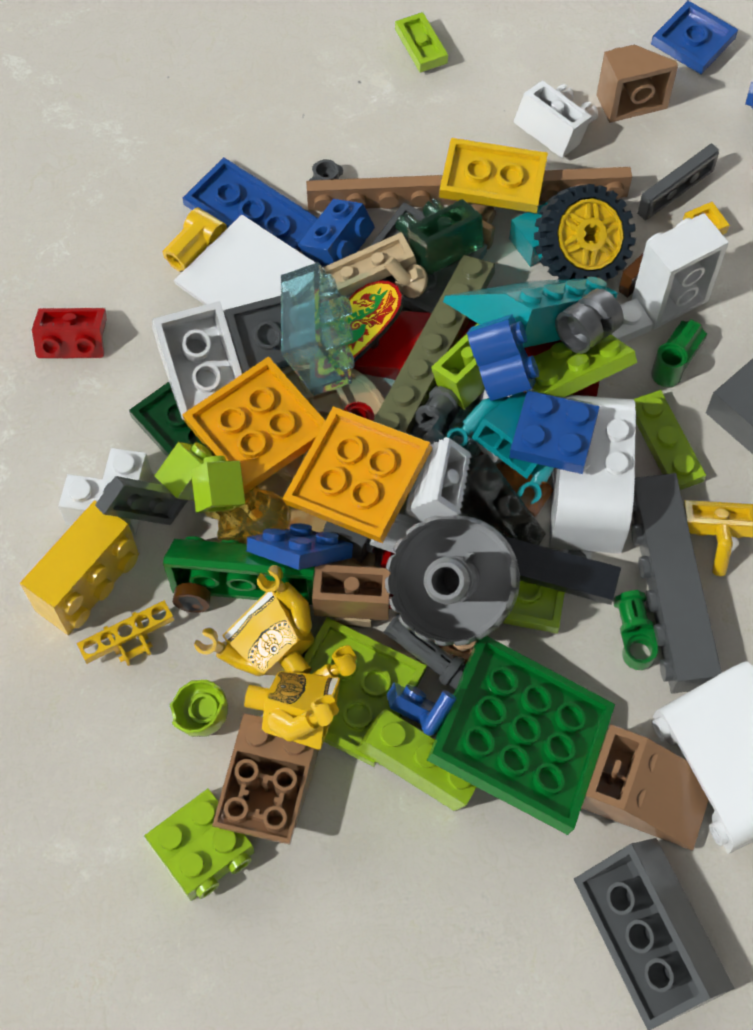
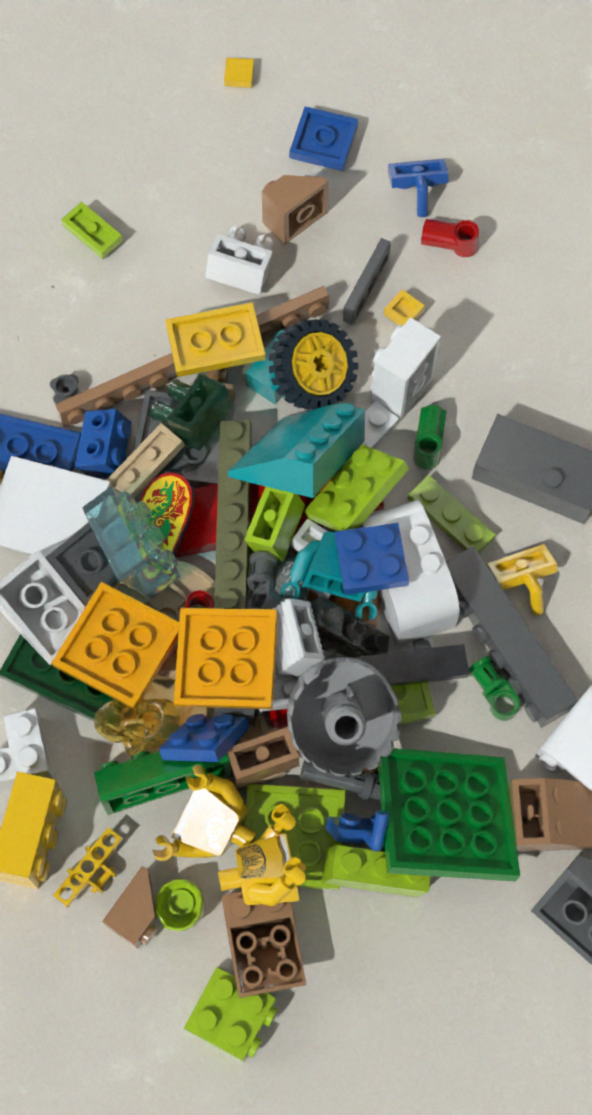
camera: 25 degrees left, 5 degrees up
dark grey plate [95,476,188,525] -> none
lime brick [154,442,213,501] -> none
reddish brown tile [172,583,211,613] -> none
lime brick [191,456,245,513] -> none
tan plate [384,257,428,298] -> none
blue brick [467,314,539,401] -> none
flat silver wheel [555,288,624,354] -> none
reddish brown tile [619,253,643,298] -> none
none -> medium nougat slope [102,866,157,949]

